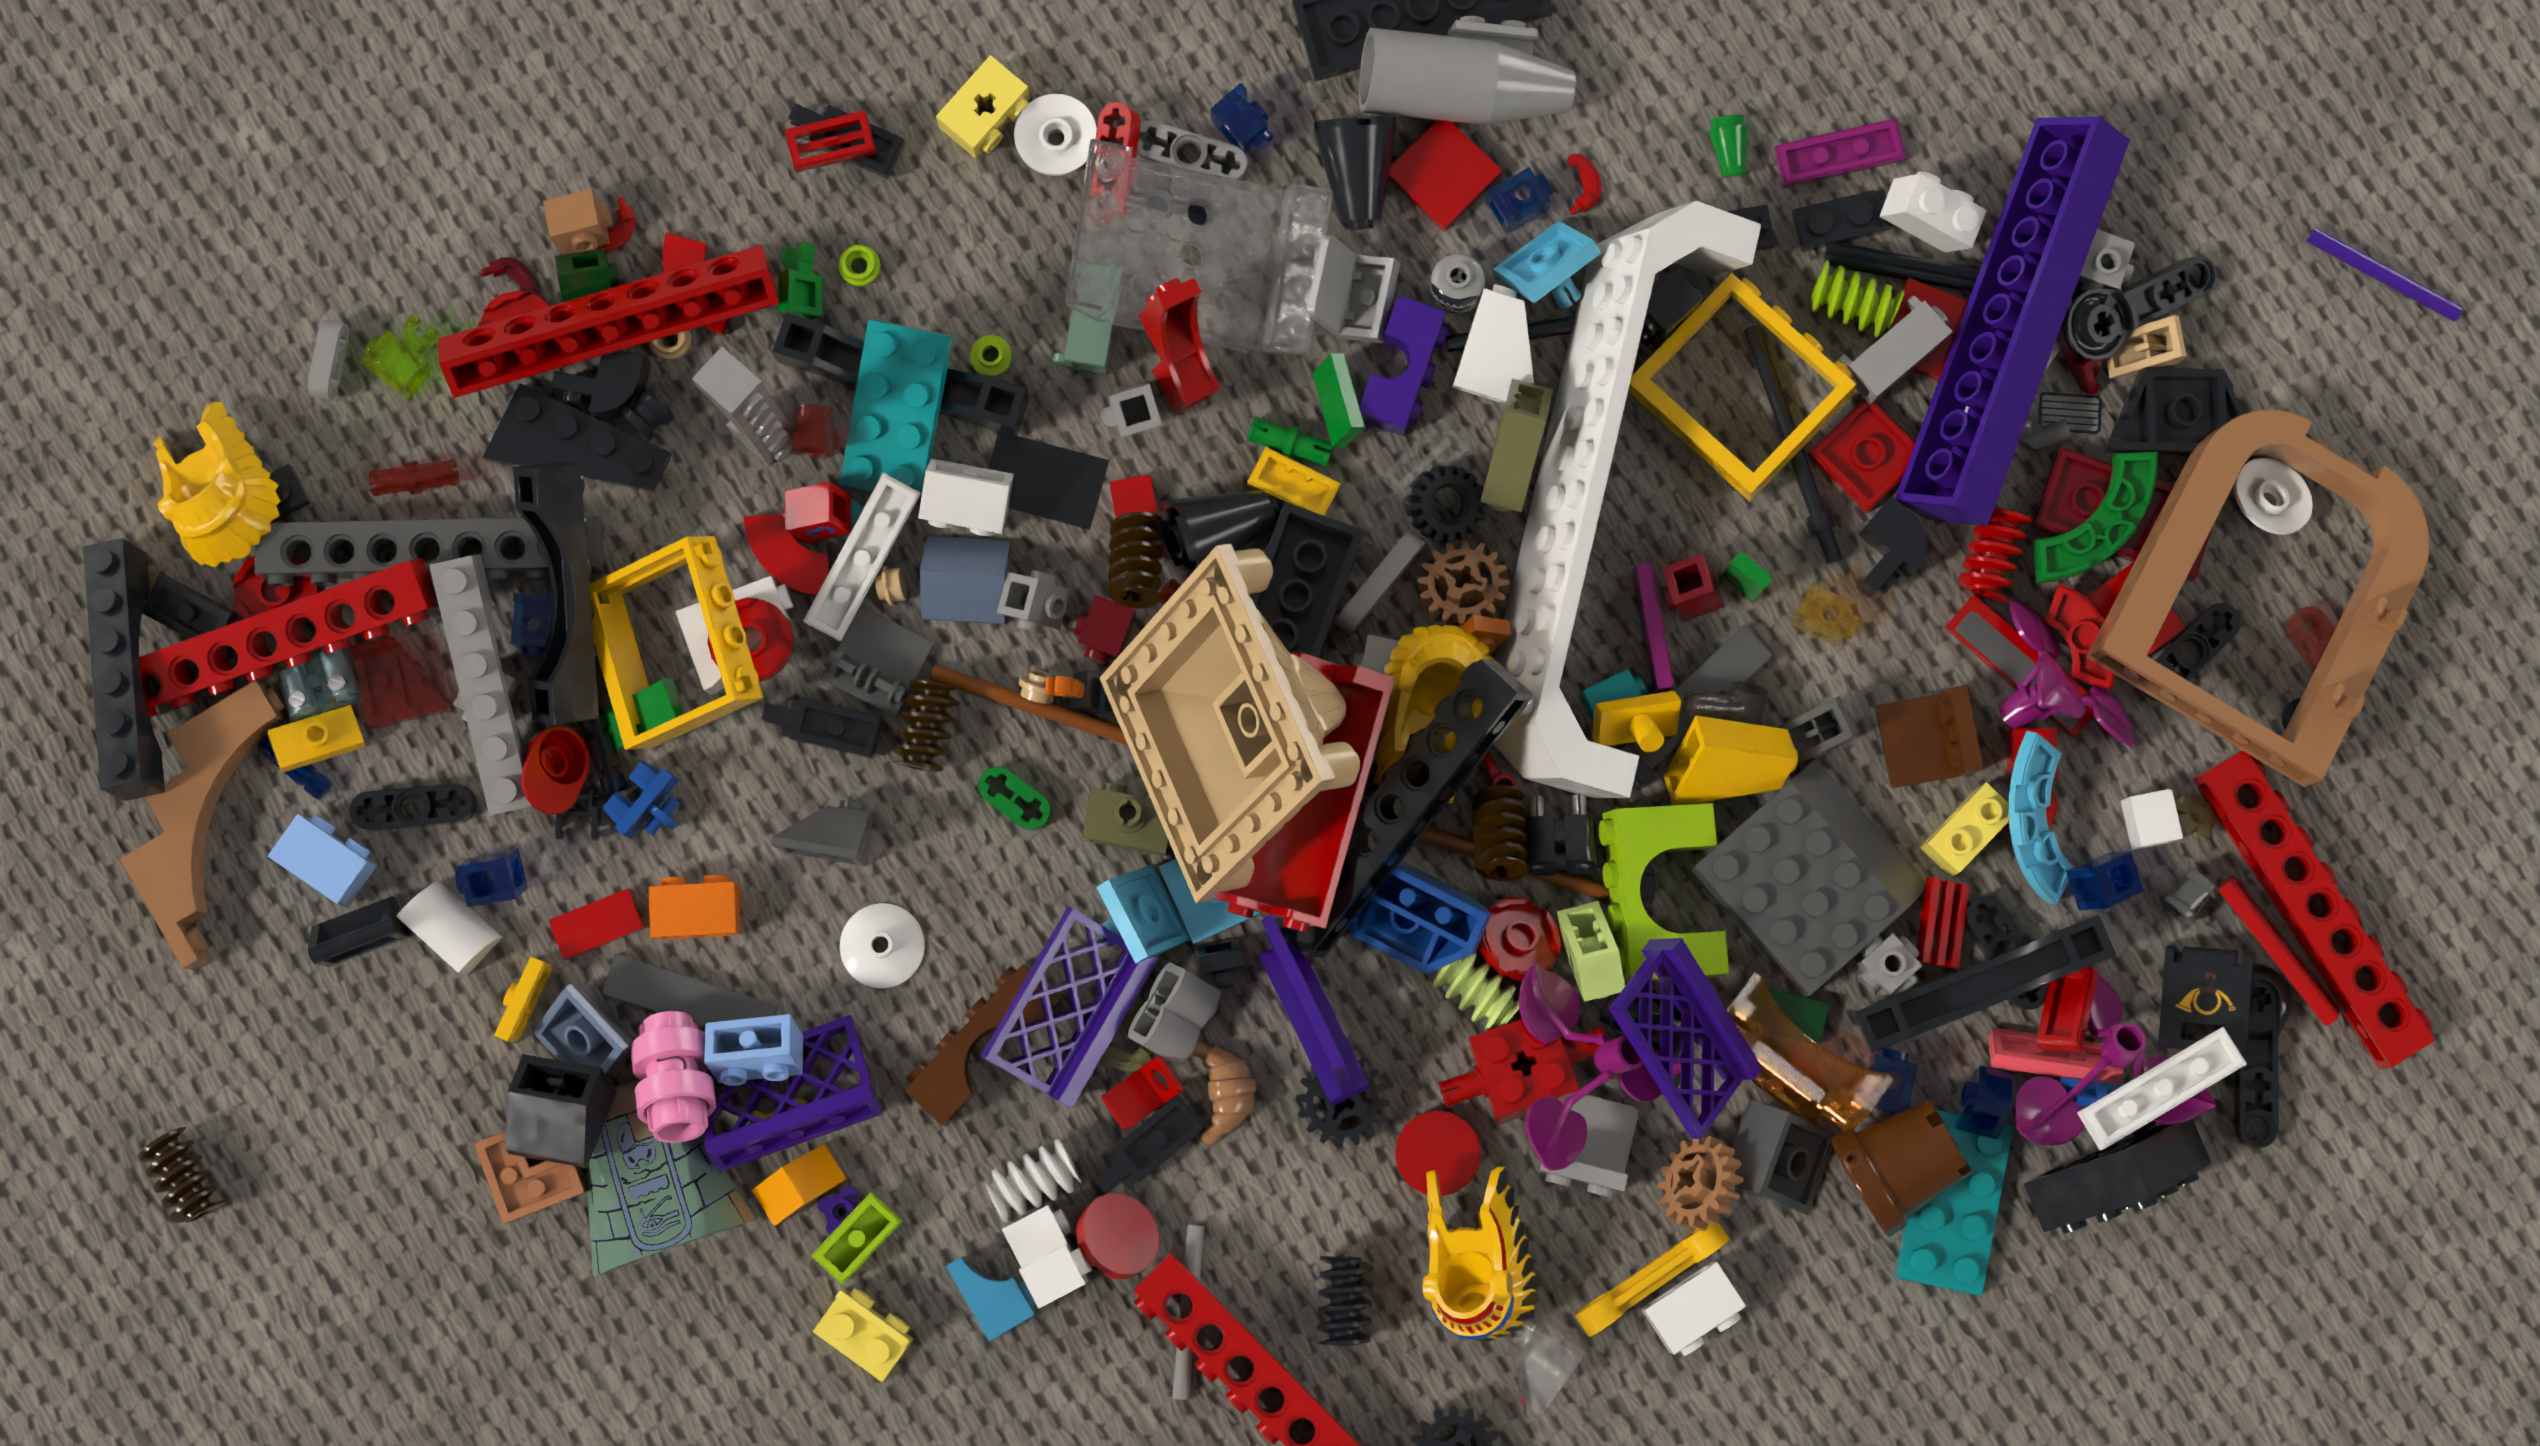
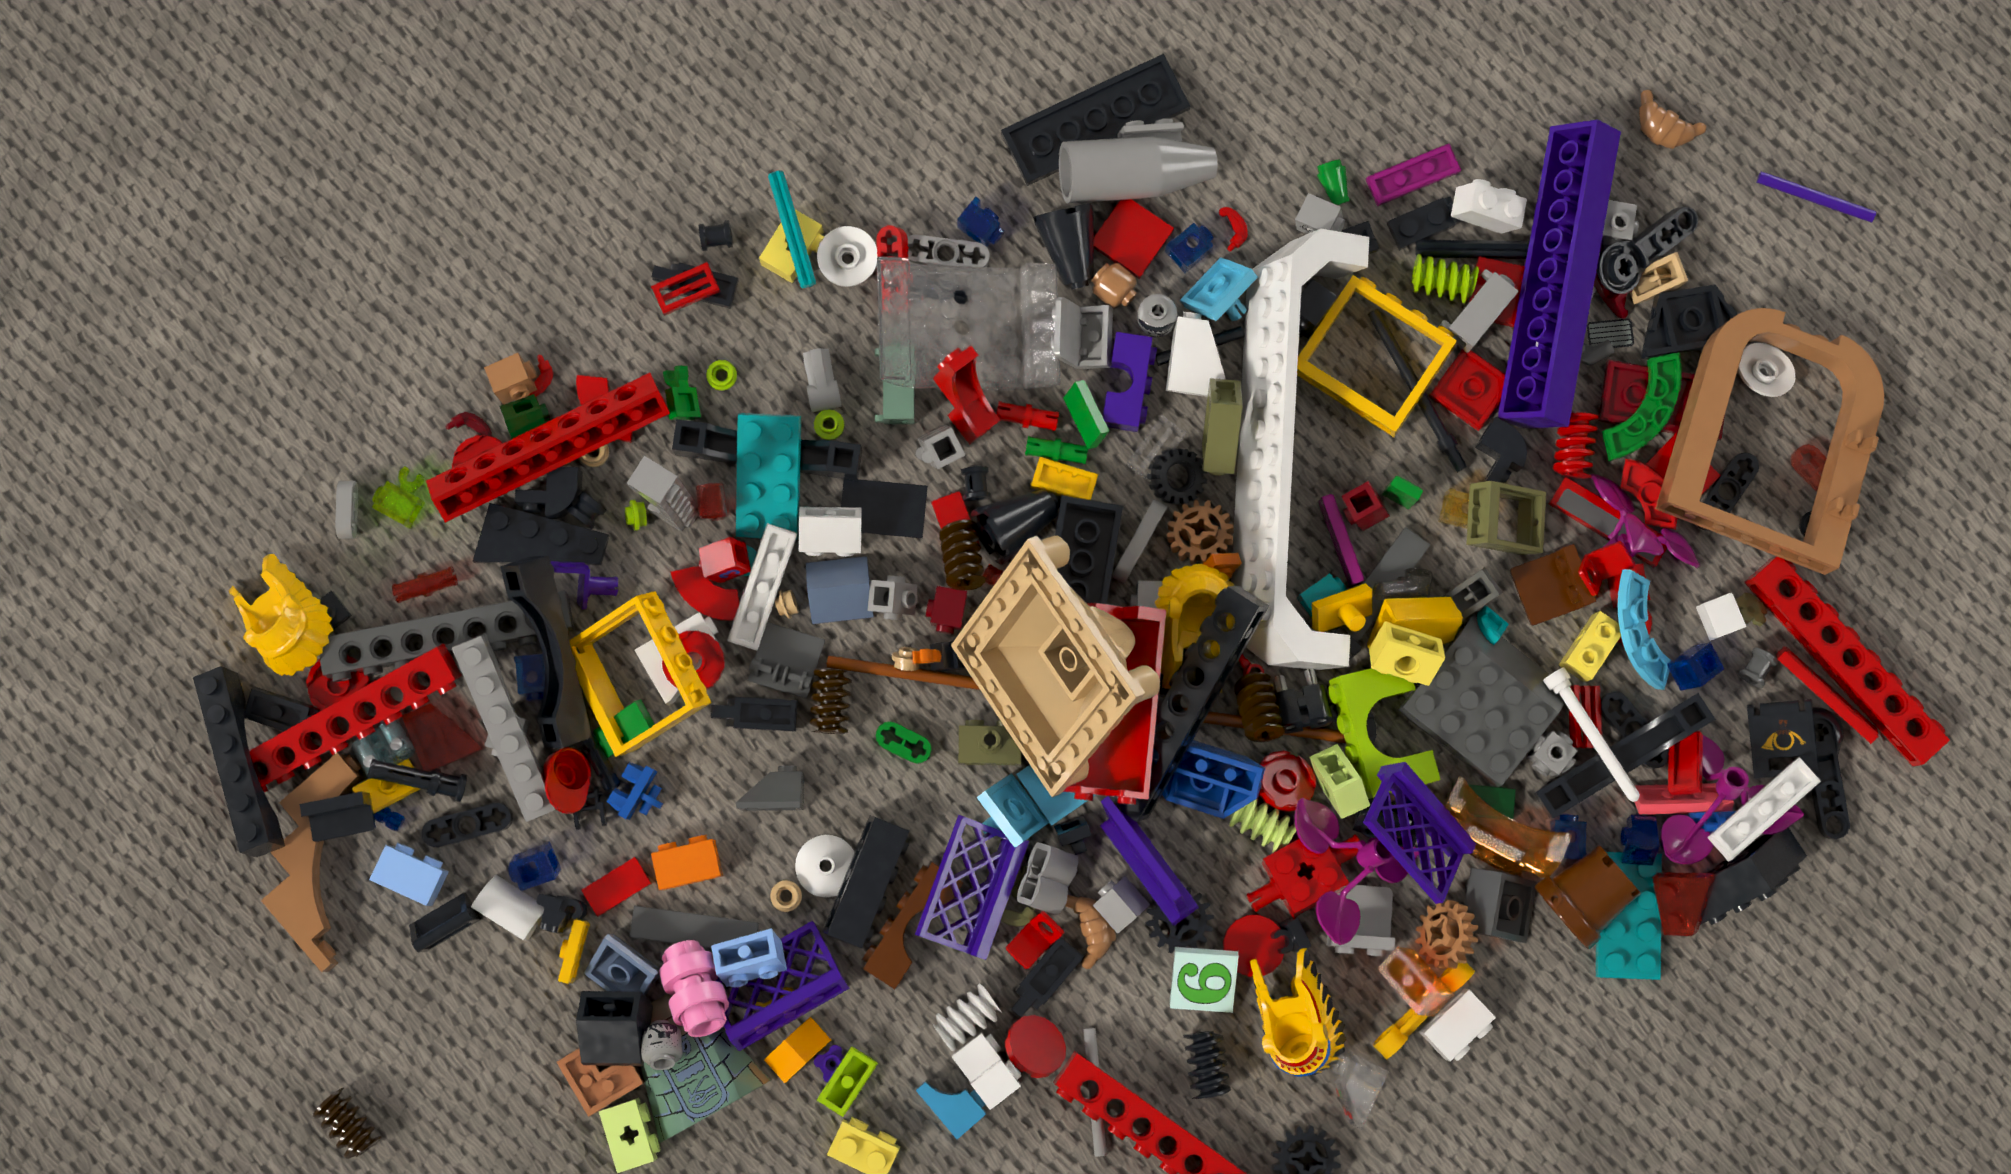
camera: 15 degrees left, 0 degrees up
none -> black panel [299,792,376,842]
none -> black pin [368,758,467,802]
none -> black piece [536,894,587,934]
none -> dark purple bracket [550,561,618,610]
none -> yellowish green brick [599,1098,660,1173]
none -> lime plate [625,500,647,531]
none -> light grey head [641,1020,683,1070]
none -> black bush [698,220,733,251]
none -> teal axle [768,170,816,288]
none -> tan plate [770,880,802,912]
none -> light grey piece [803,348,842,412]
none -> black brick [822,815,910,948]
none -> black bush [961,466,991,501]
none -> red pin [996,401,1059,431]
none -> medium nougat head [1091,263,1137,308]
none -> light grey brick [1093,877,1150,934]
none -> light aqua tile [1170,947,1239,1013]
none -> black tile [1270,918,1312,954]
none -> light grey brick [1295,193,1345,234]
none -> light yellow brick [1369,621,1445,686]
none -> clear orange brick [1377,947,1454,1017]
none -> olive window [1466,481,1546,555]
none -> teal tile [1477,605,1509,645]
none -> white piece [1543,667,1640,802]
none -> red bracket [1578,541,1635,596]
none -> medium nougat piece [1639,90,1706,149]
none -> clear red wing [1652,872,1714,936]

